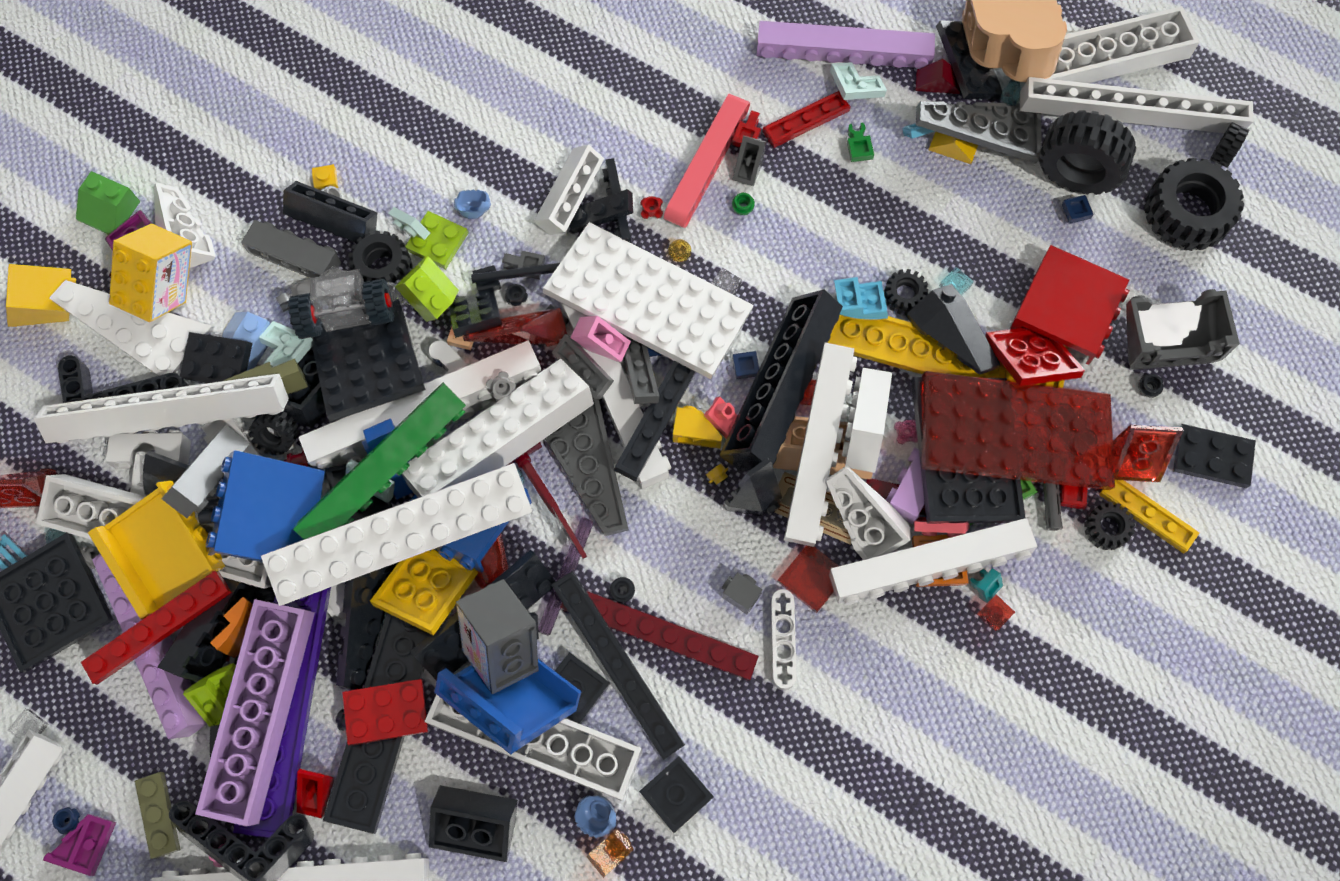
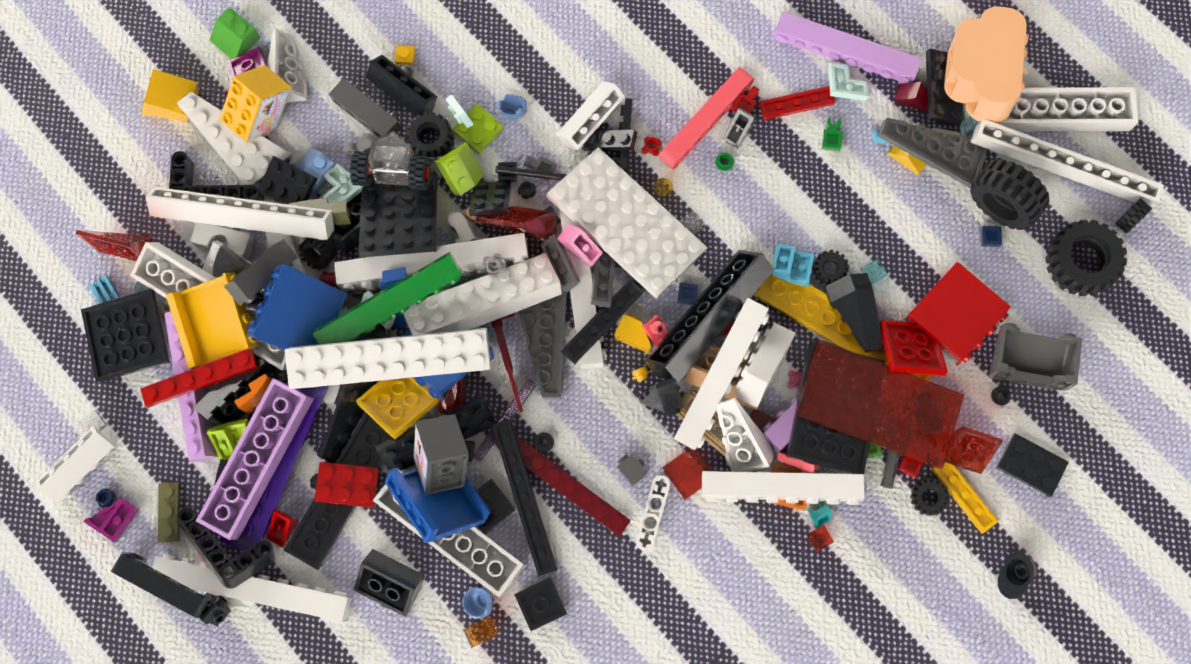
camera: 20 degrees right, 5 degrees up
none -> black piece [998,552,1037,599]

